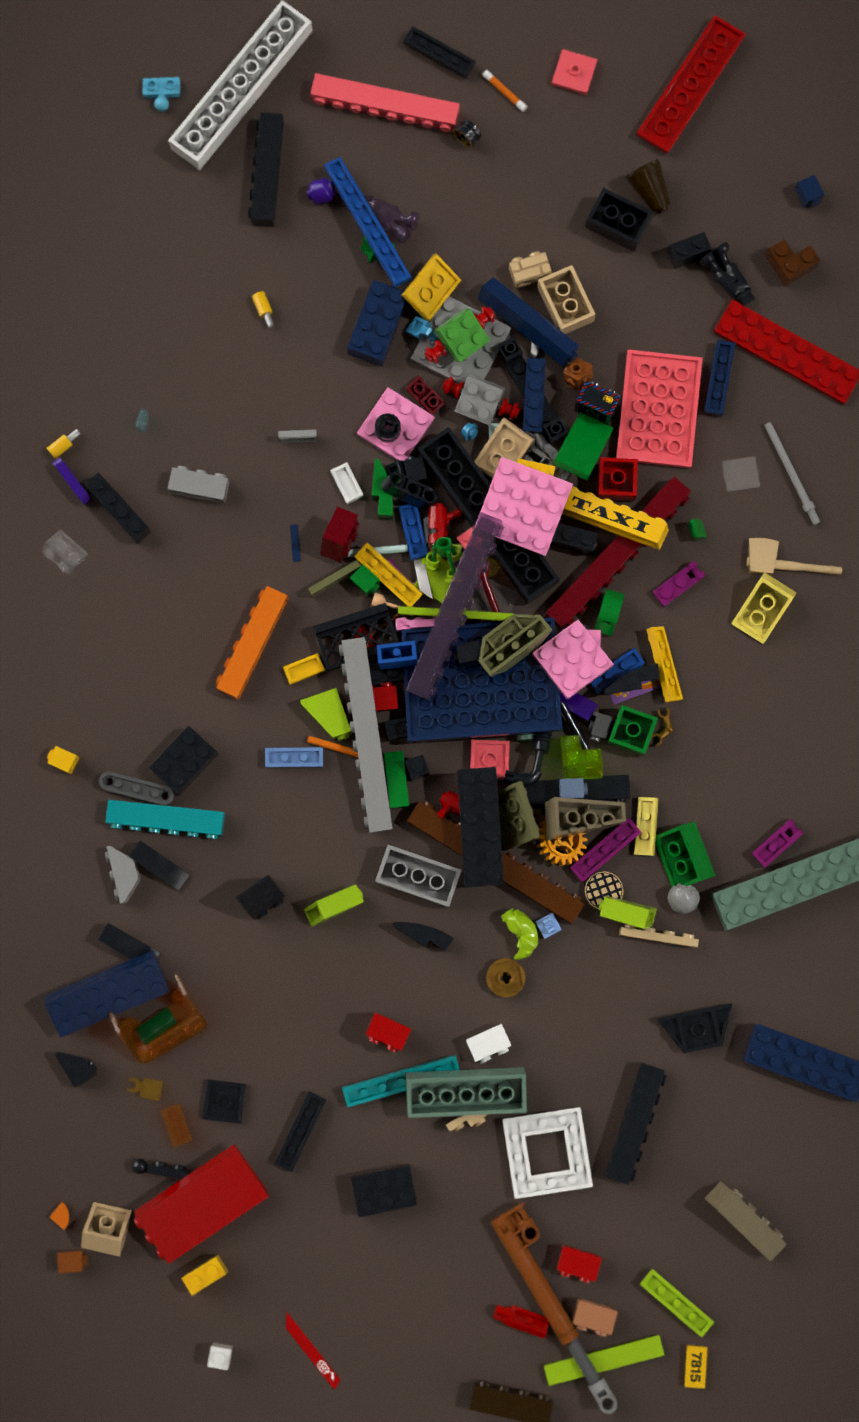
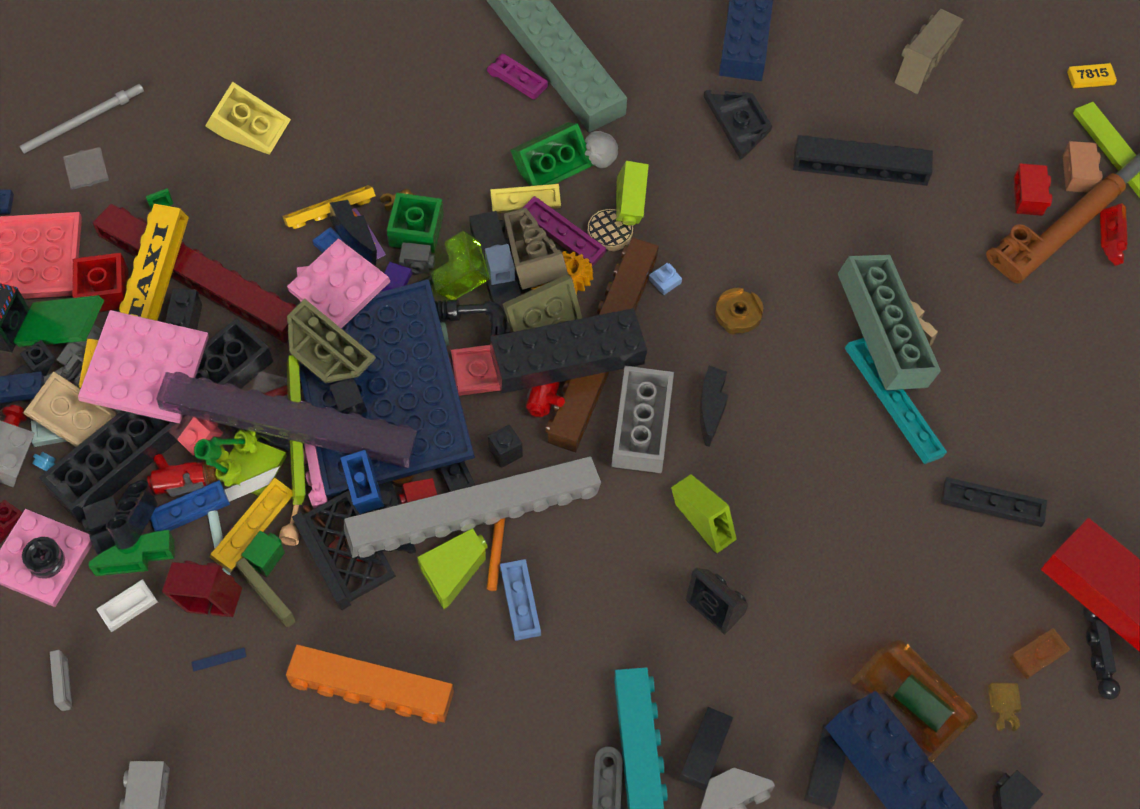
camera: 105 degrees left, 20 degrees down
black brick [149,725,219,796] -> none
black tile [202,1079,246,1124] -> none
yellow tile [283,653,325,685] -> none
black brick [351,1164,417,1218] -> none
red brick [365,1013,411,1053] -> none
green slope [384,751,409,809] -> none
white brick [466,1024,511,1064] -> none
lime animal [501,908,538,960] -> none
white plate [502,1107,593,1199] -> none
green brick [594,589,624,637] -> none
tan plate [619,924,699,948] -> none
lime plate [639,1269,714,1338] -> none
magenta plate [652,560,706,608] -> none
tan piece [746,538,842,575] -> none

